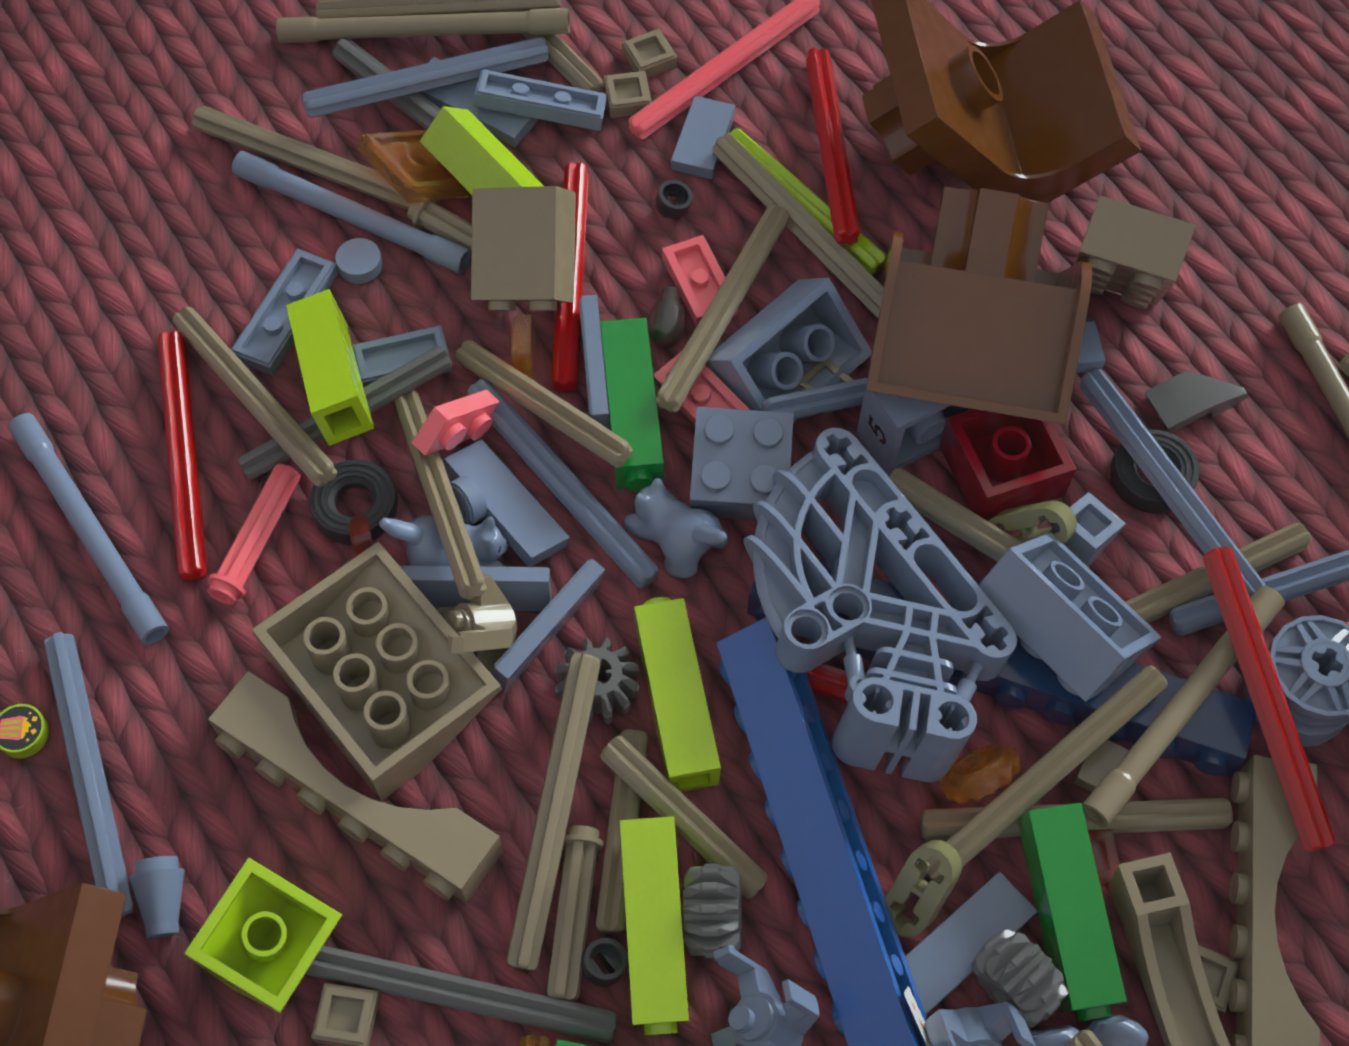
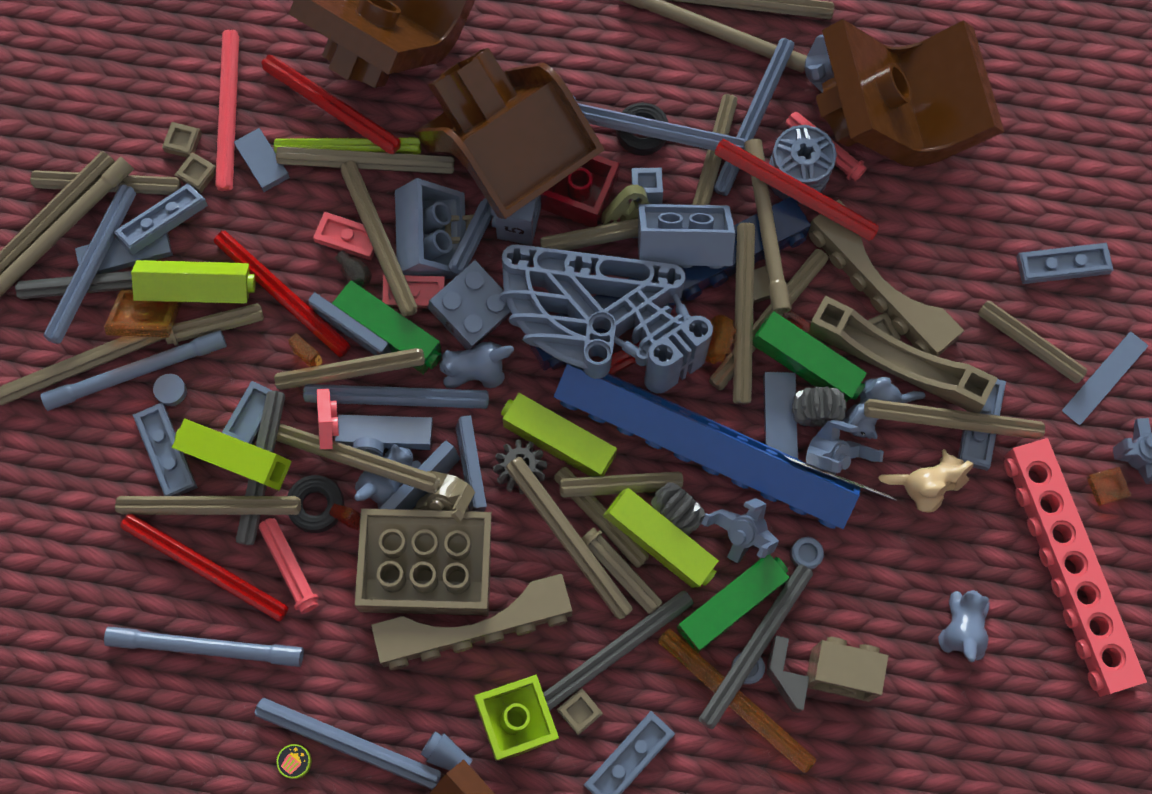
camera: 50 degrees left, 10 degrees up
dark tan brick [471,186,576,312] -> none
black hinge [582,938,628,987] -> none
black hinge [655,180,693,219] -> none
olive beam [885,840,962,937] -> none
dark tan brick [1075,195,1196,309] -> none
dark grey slope [1144,371,1248,434] -> none

